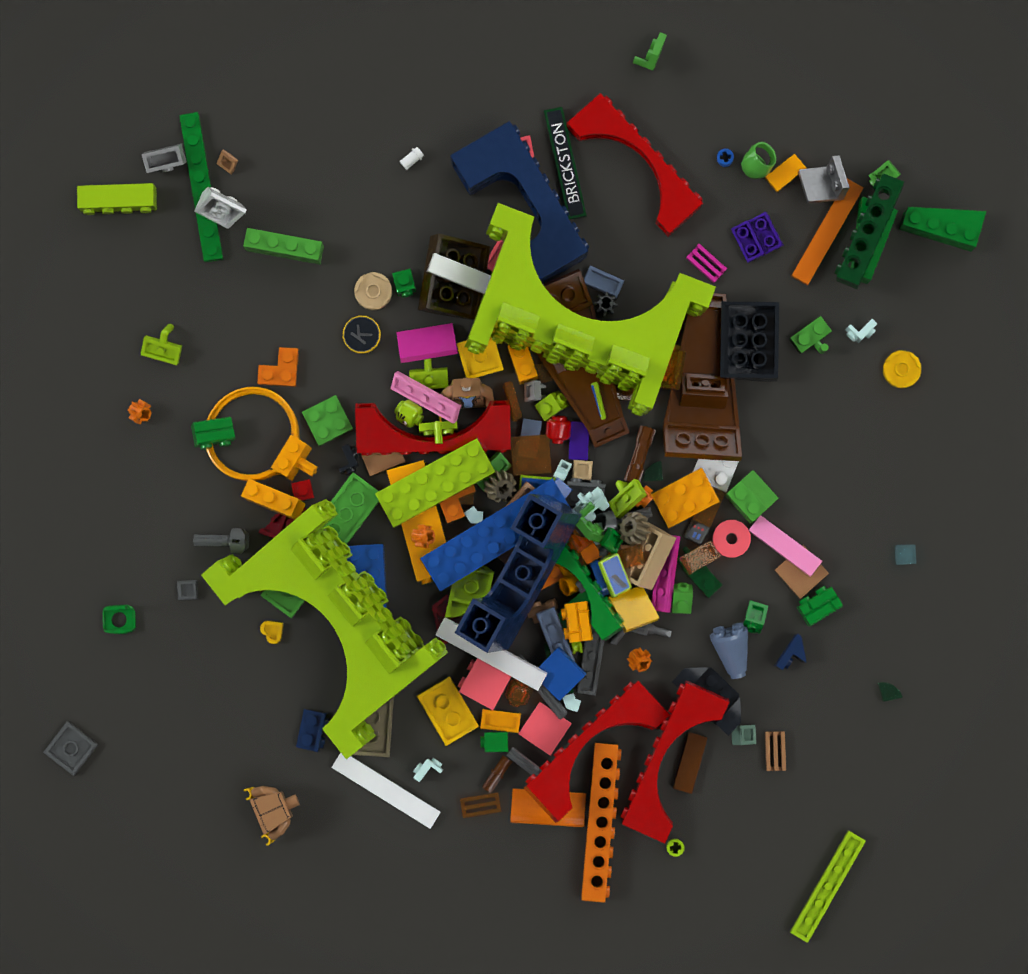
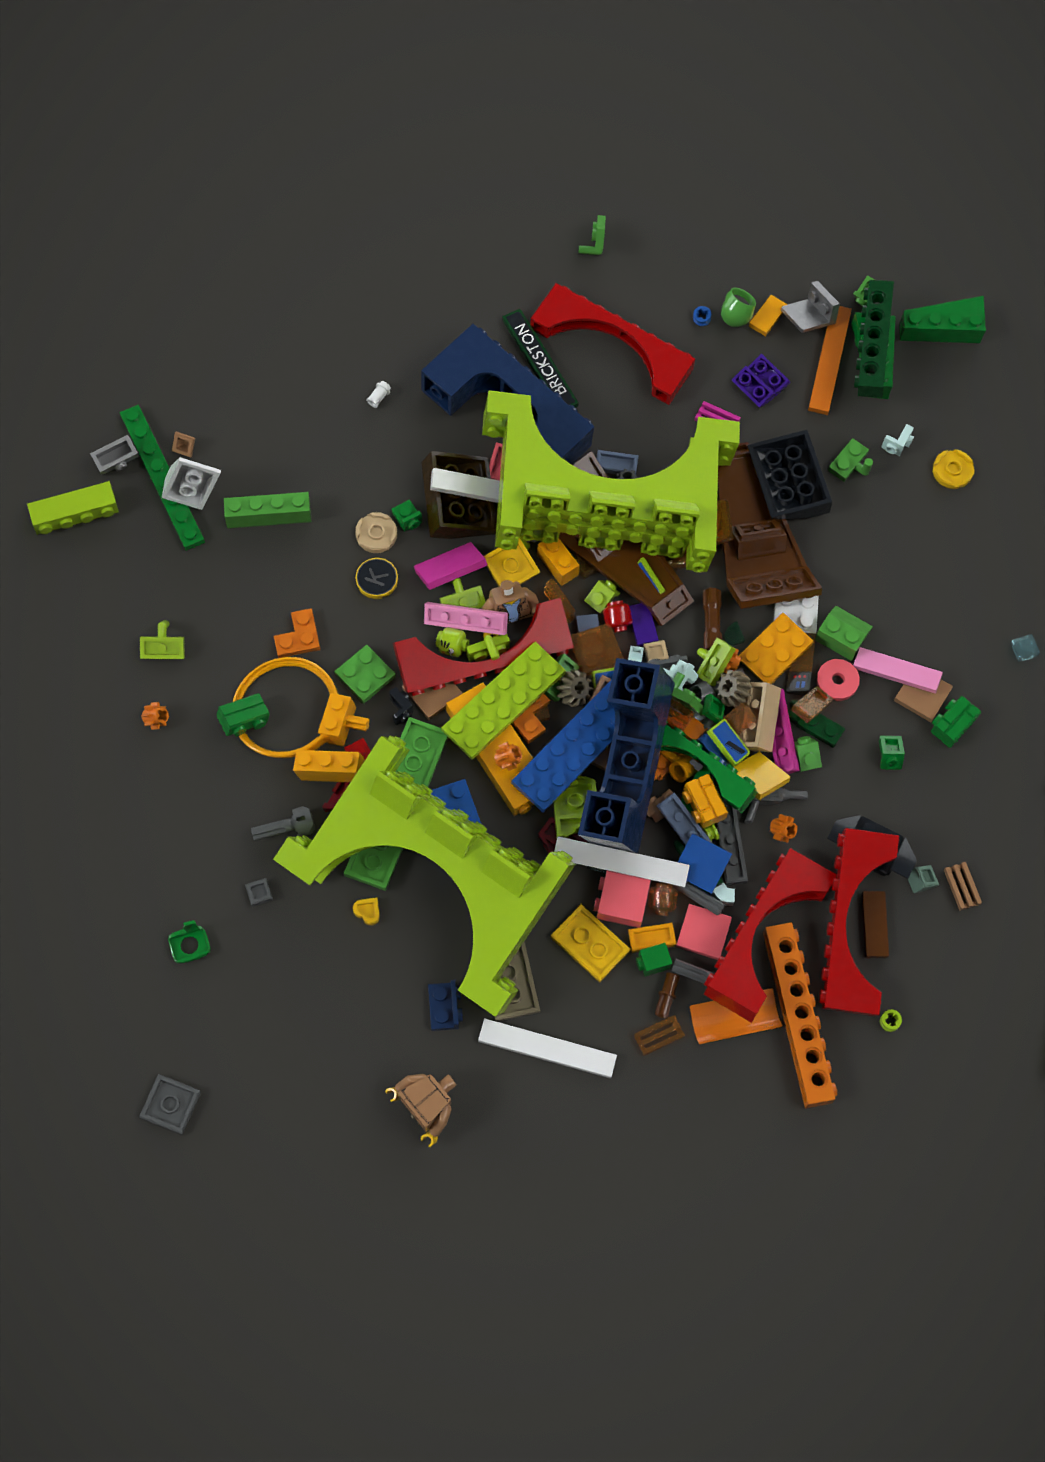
camera: 20 degrees left, 15 degrees down
light aqua bracket [413,758,443,782] -> none
light aqua piece [464,506,483,524] -> none
light grey tile [524,380,546,402] -> none
sand blue cone [710,623,748,679] -> none
dark blue slope [774,634,806,670] -> none

